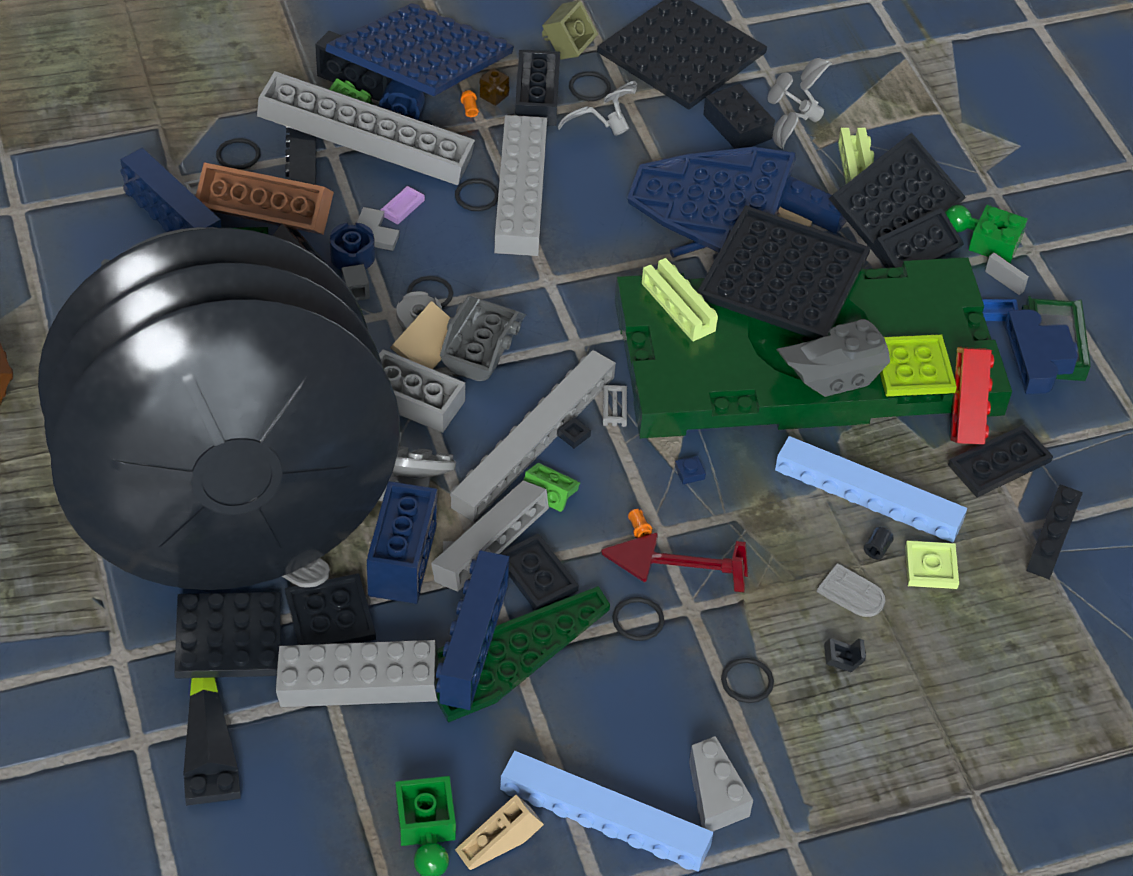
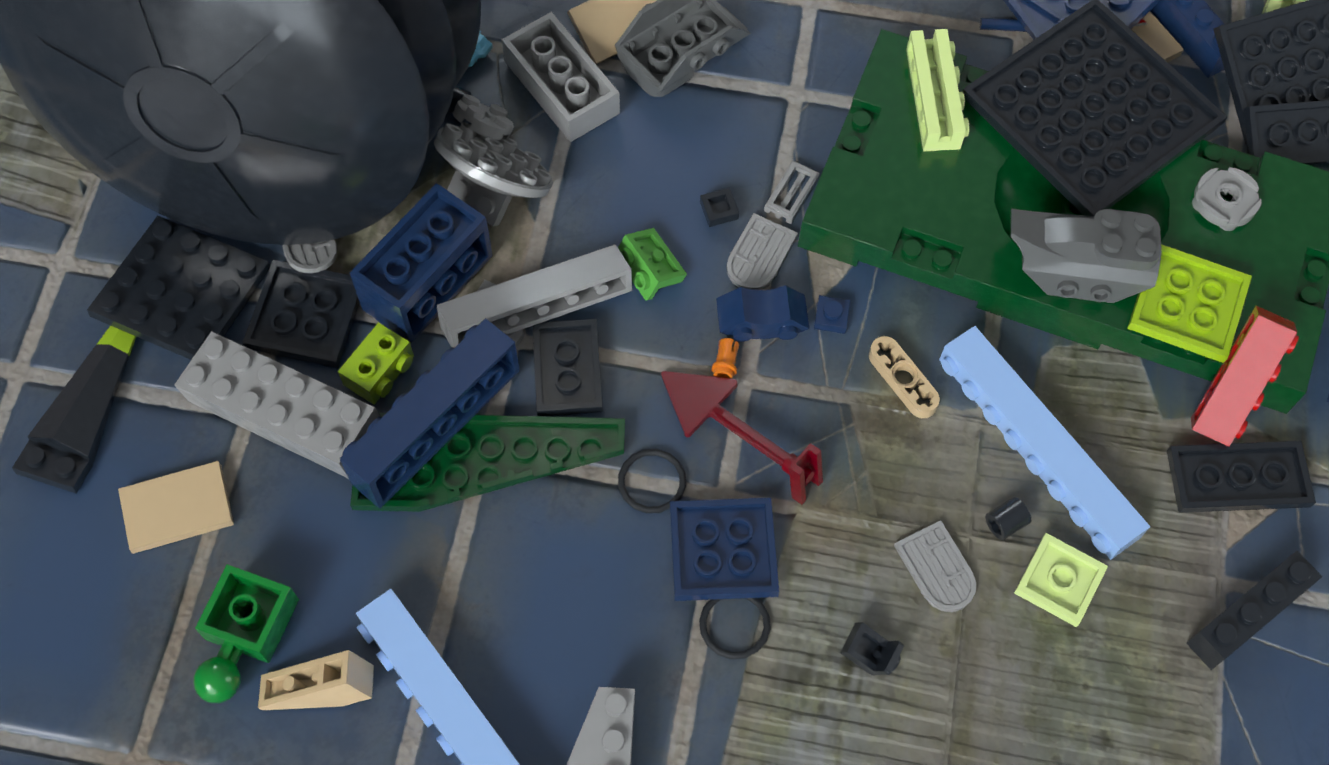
camera: 30 degrees right, 15 degrees up
light grey brick [450,350,616,522] -> none
none -> tan tile [118,461,234,554]
none -> lime brick [338,322,414,405]
none -> dark blue plate [670,498,779,601]
none -> dark blue brick [716,285,810,342]
none -> light grey window [726,213,798,290]
none -> tan beam [869,336,940,418]
none -> light grey plate [1192,167,1261,231]

